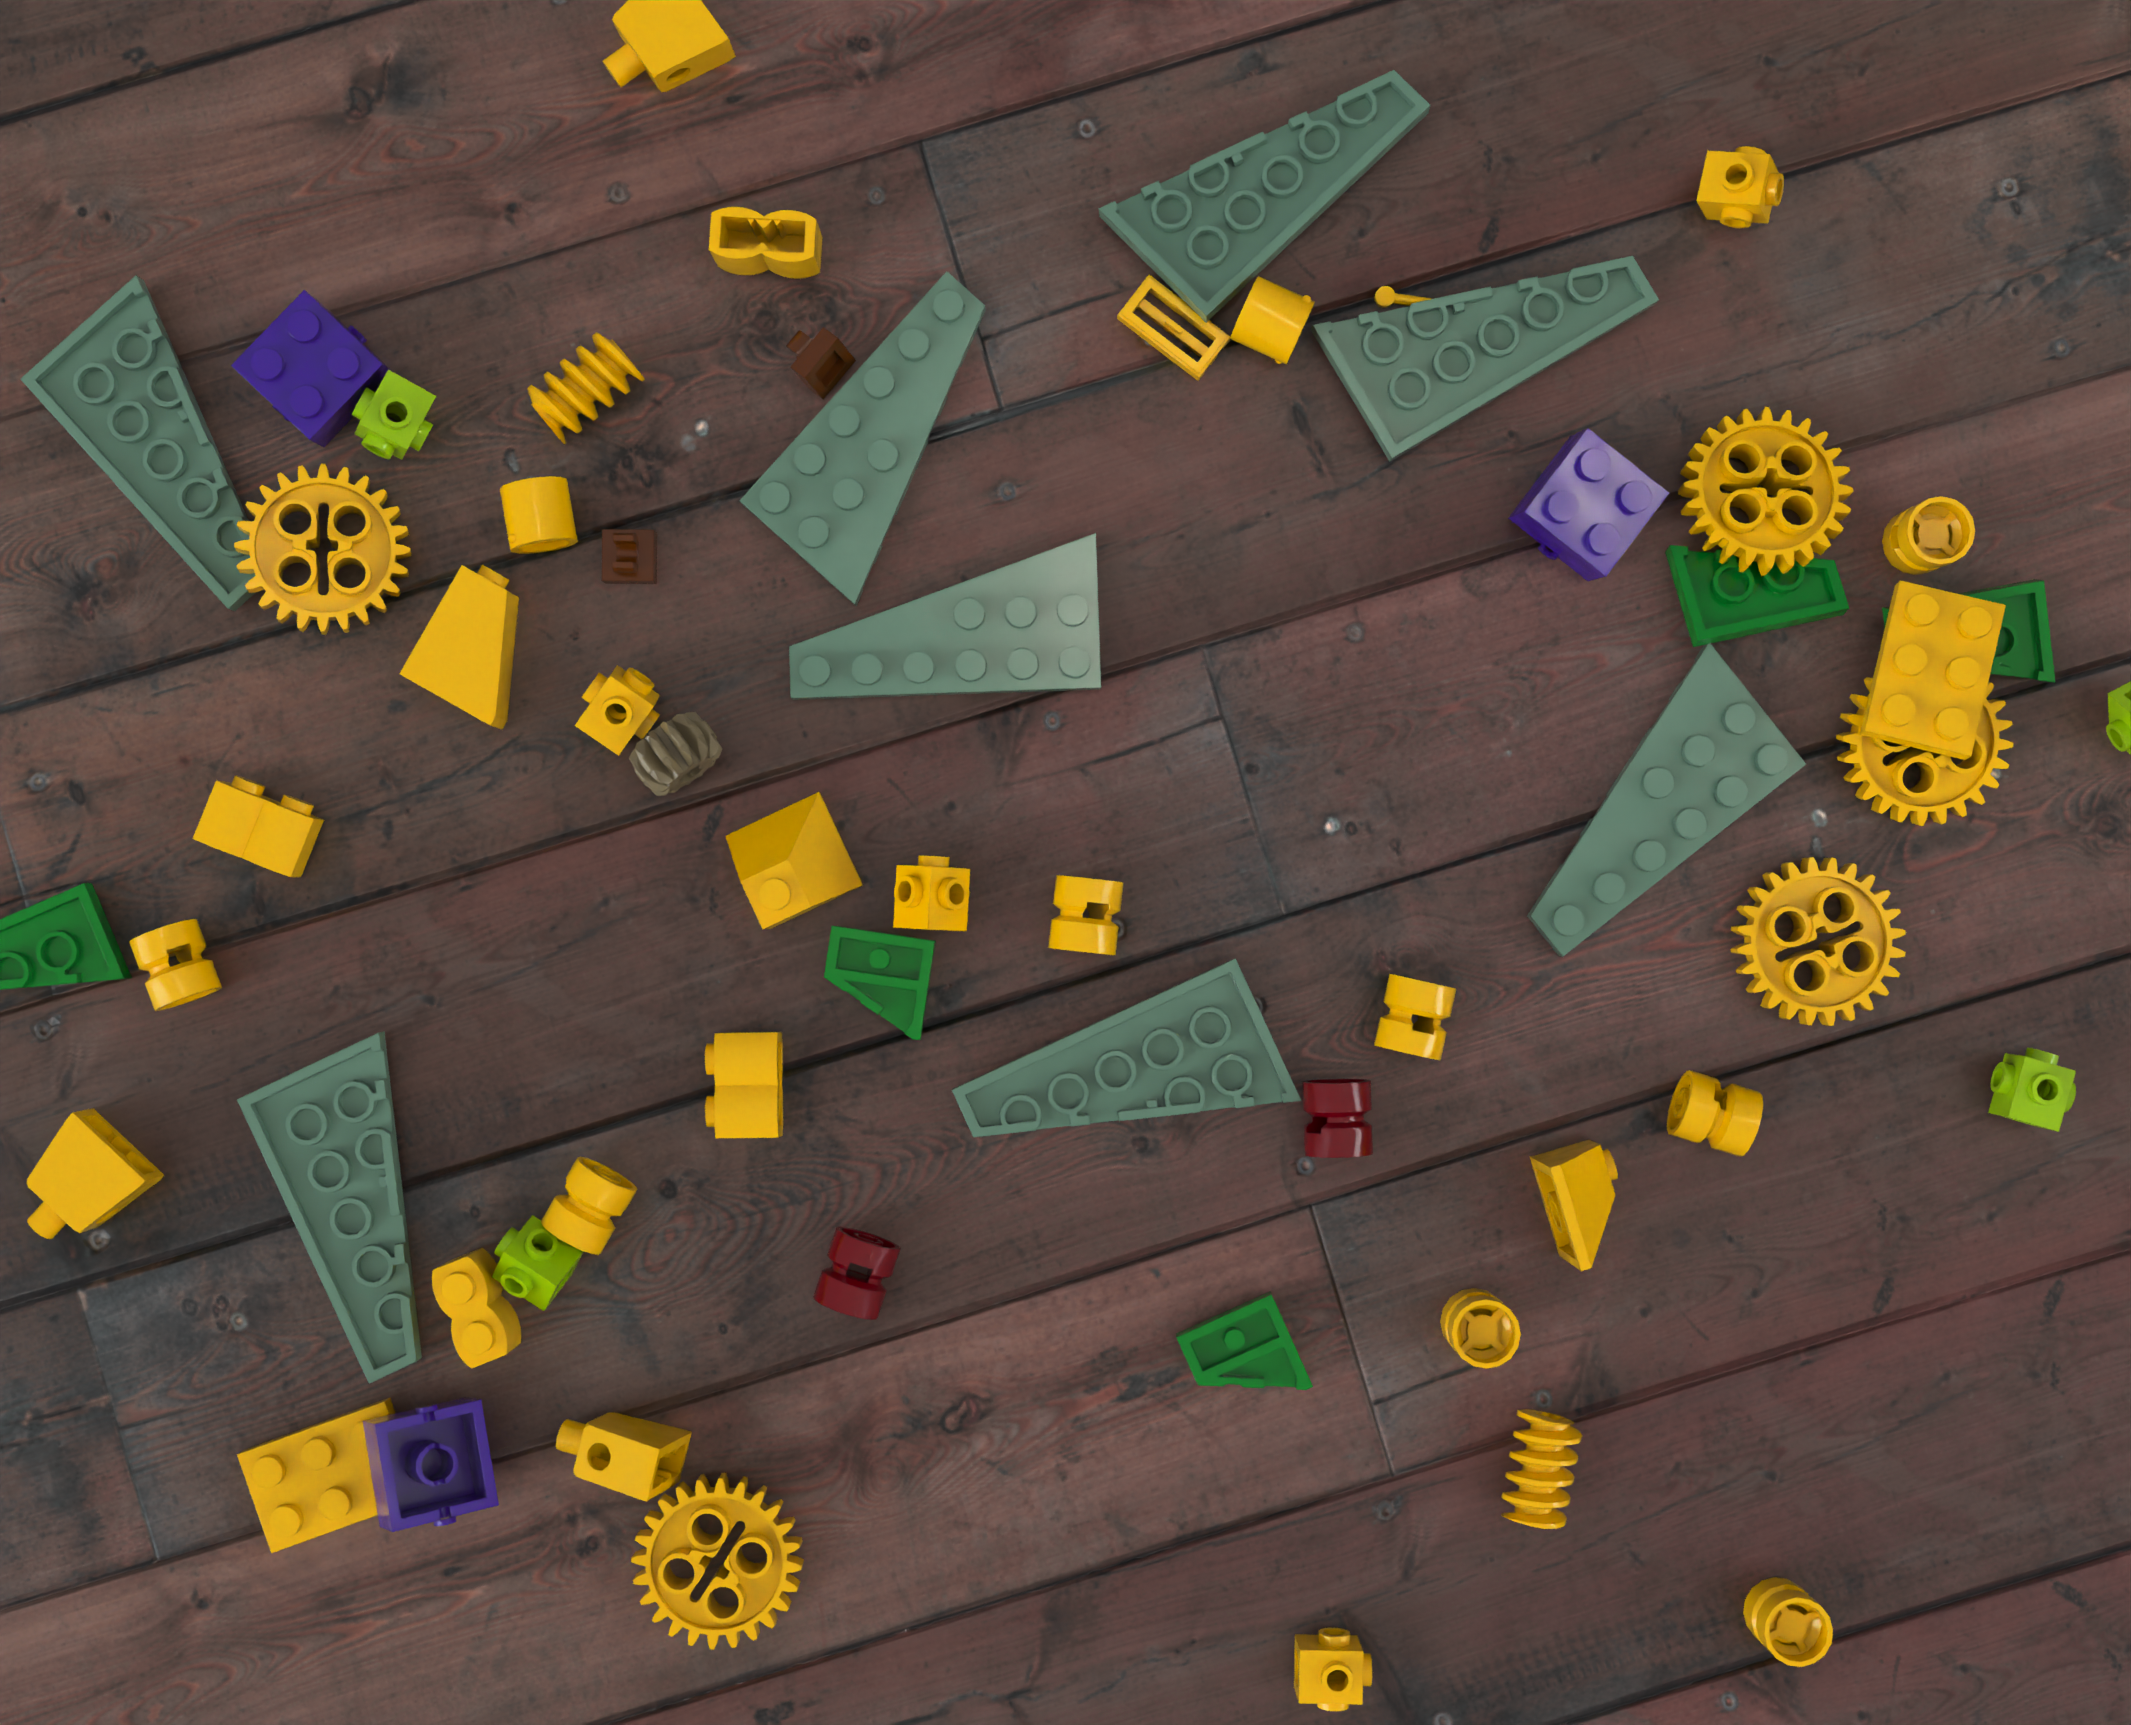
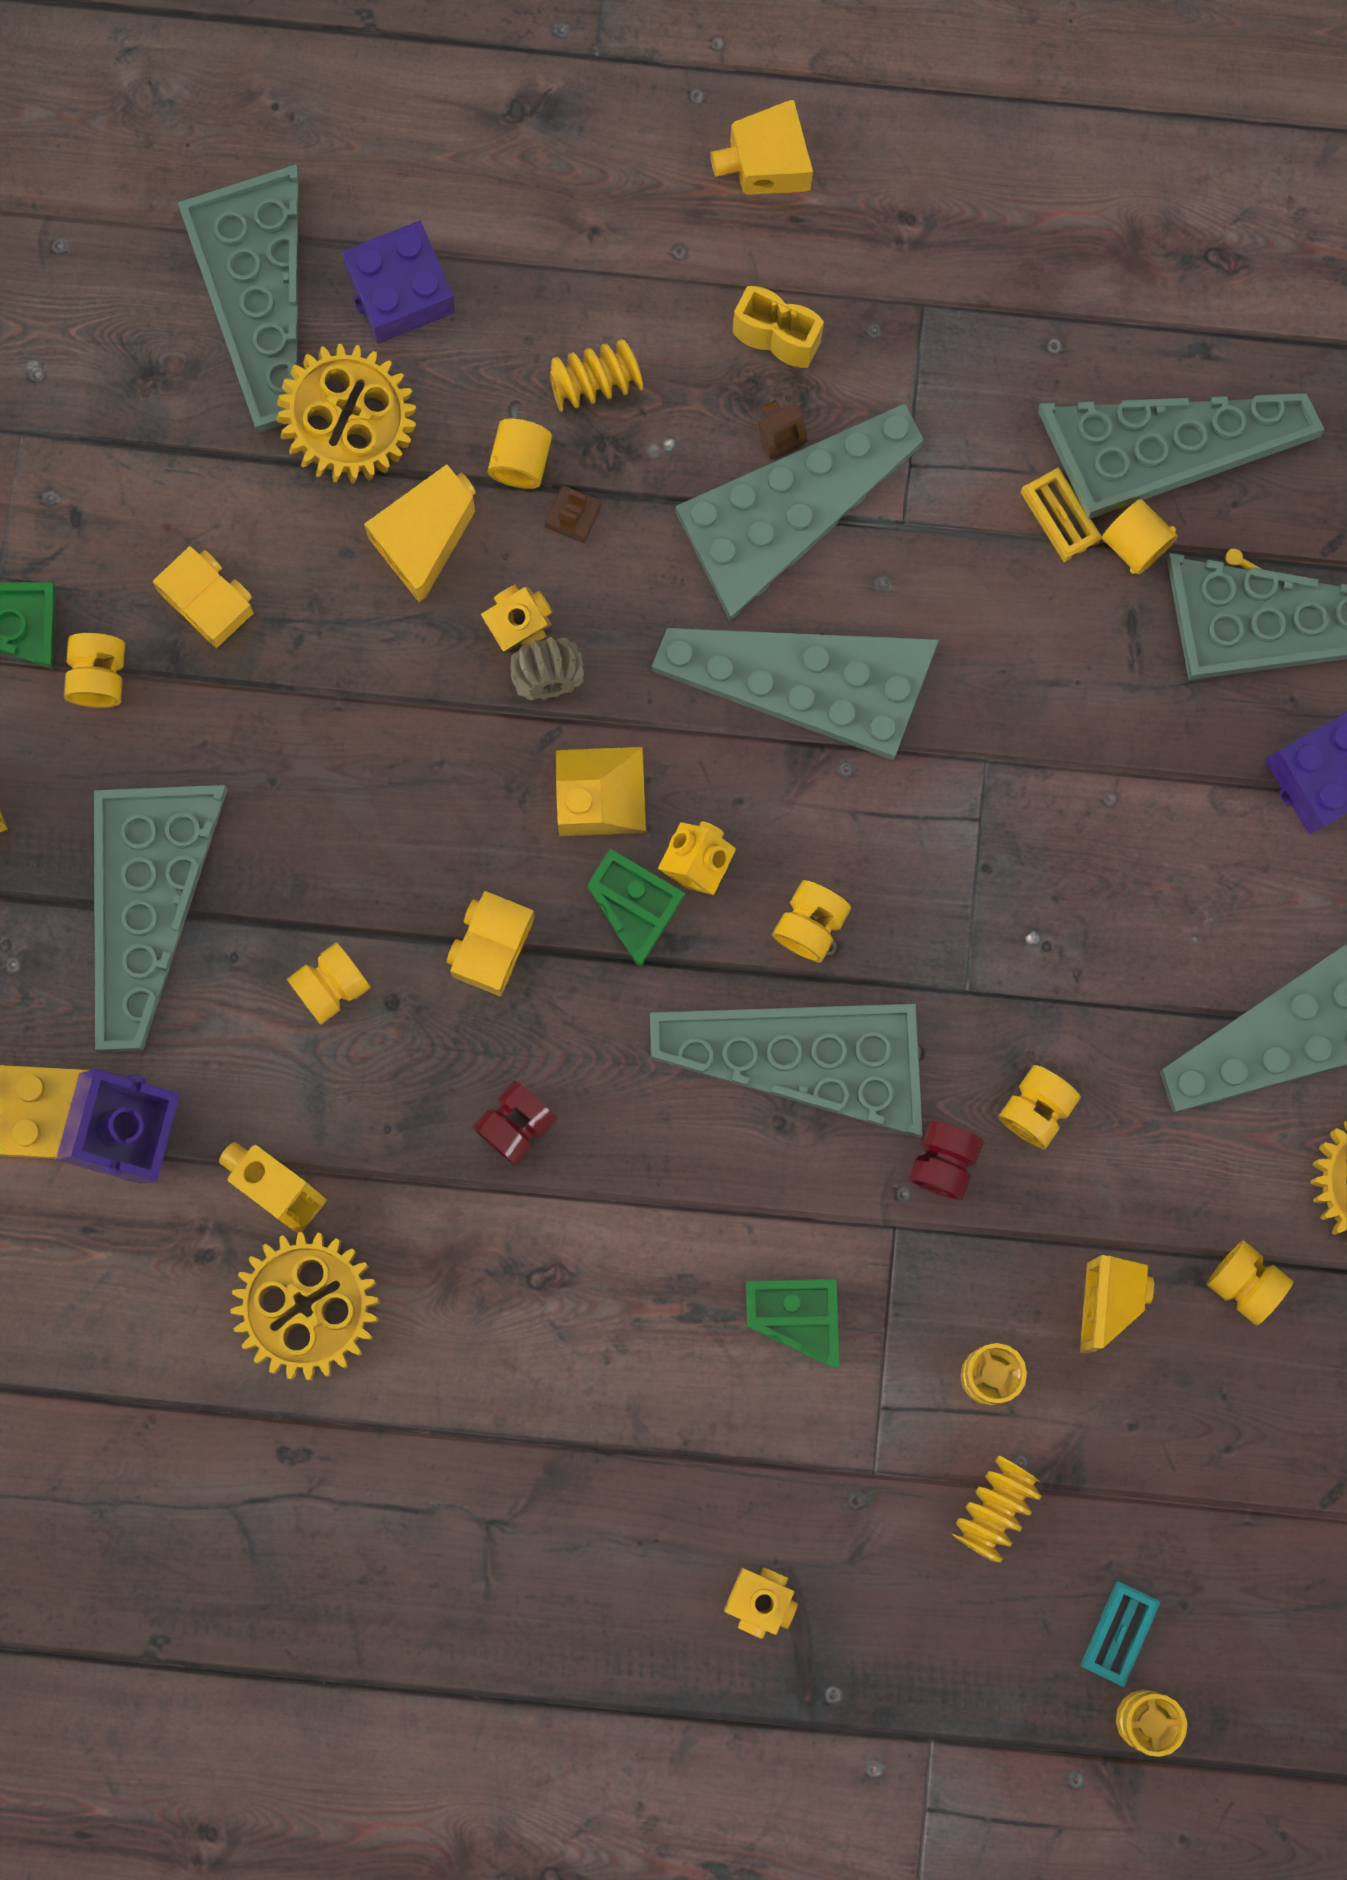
camera: 20 degrees right, 10 degrees down
lime brick [352,369,436,460] -> none
yellow brick [432,1248,521,1369] -> none
lime brick [492,1215,584,1311] -> none
none -> teal tile [1080,1581,1161,1687]

